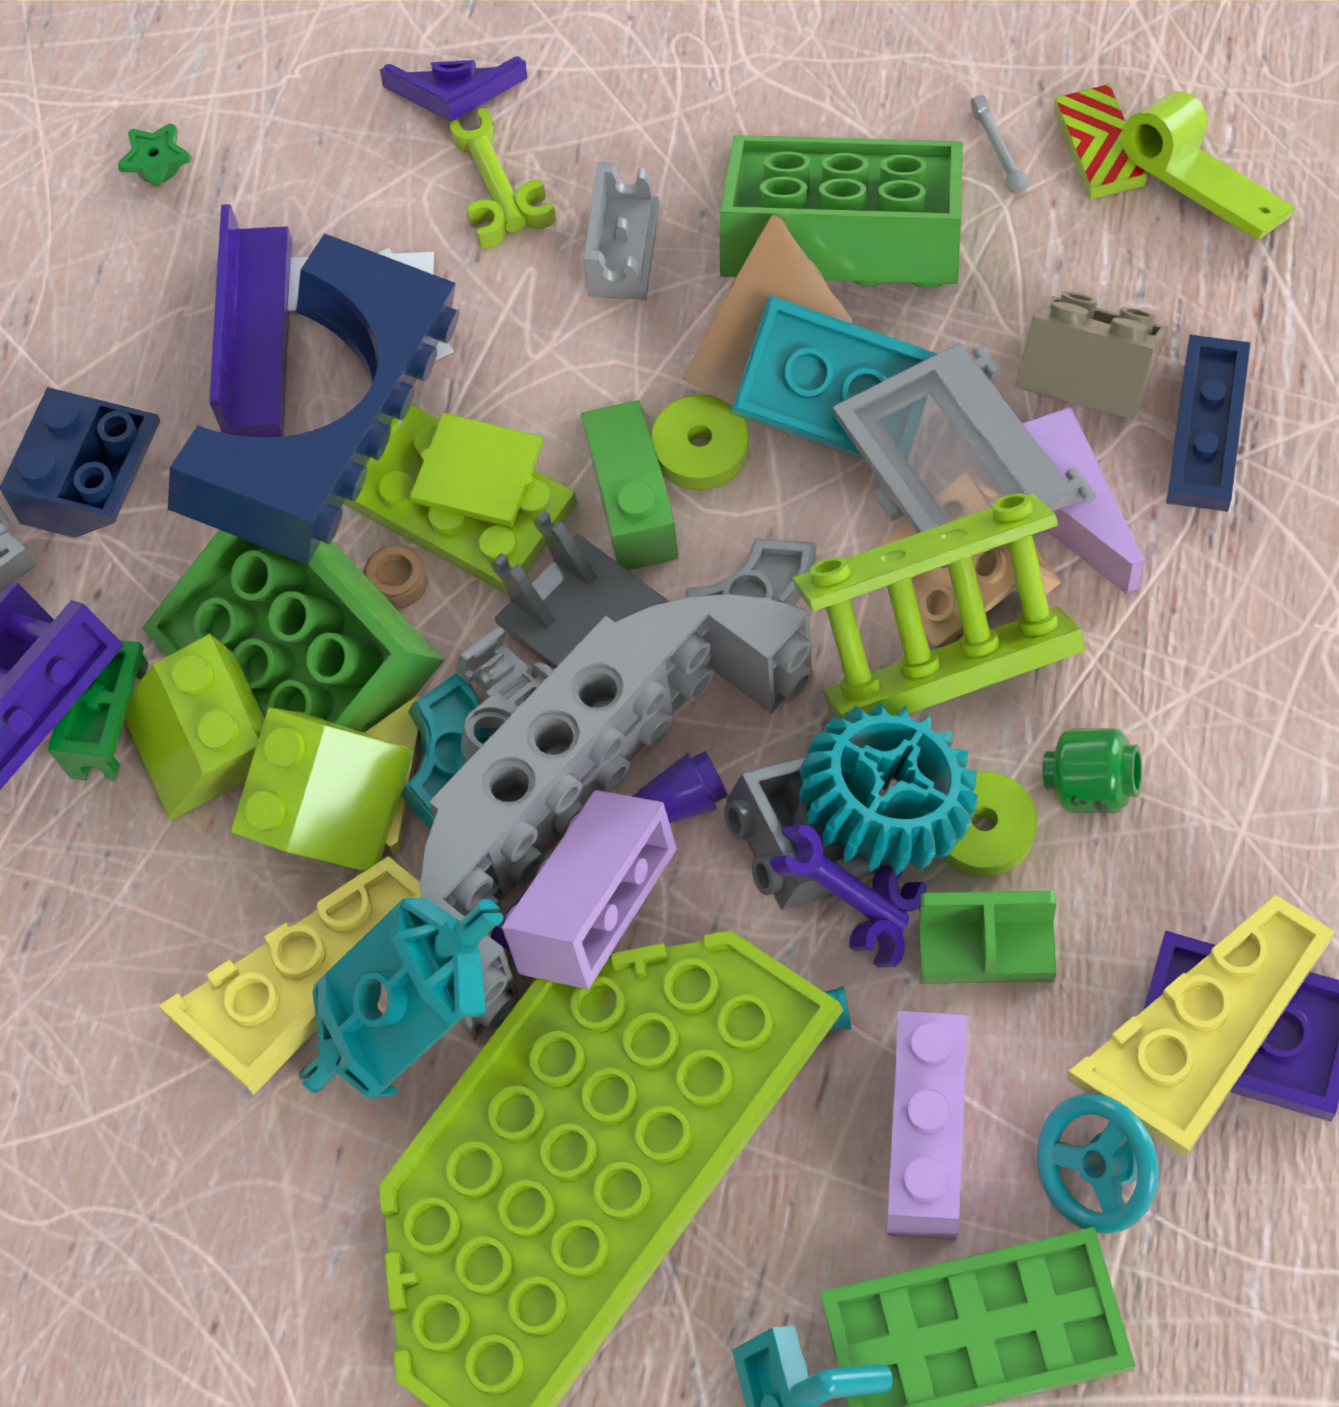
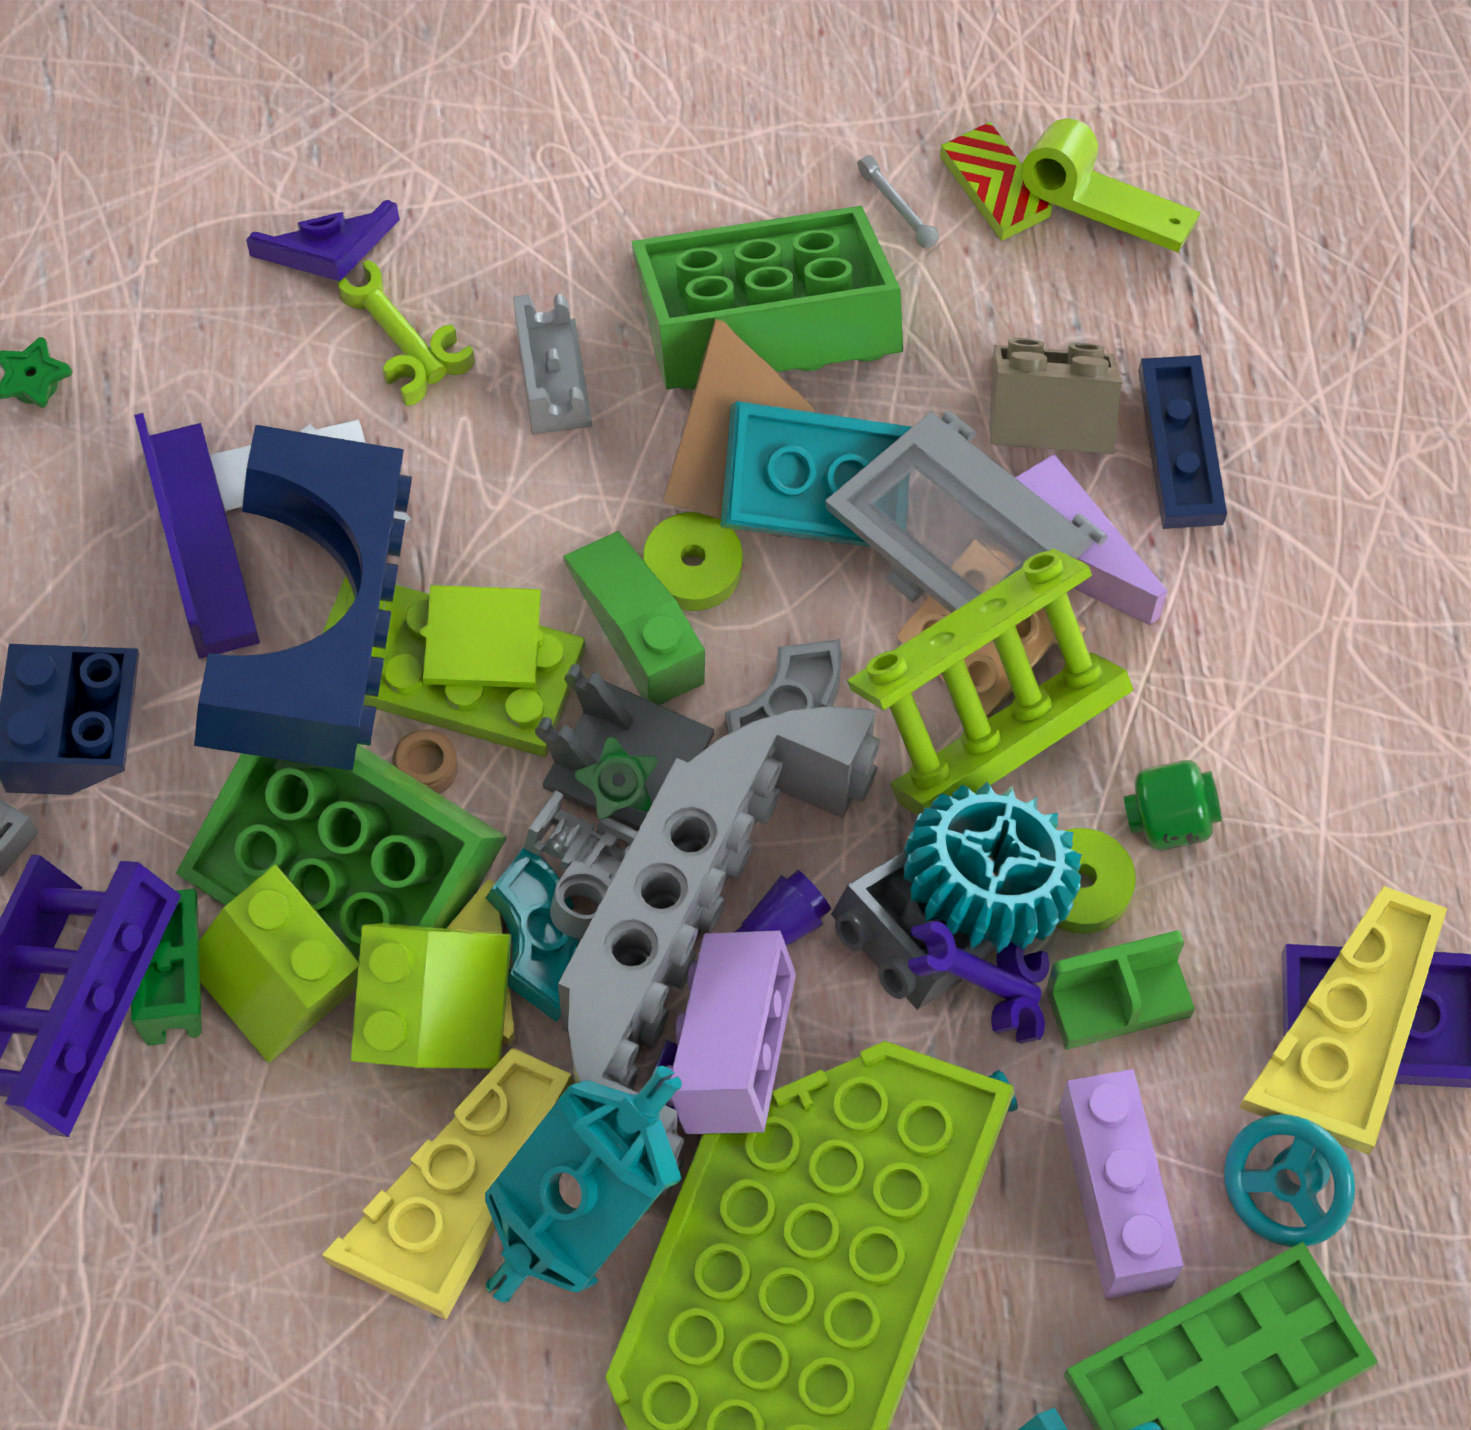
camera: 25 degrees left, 0 degrees up
none -> green plate [575,737,658,820]

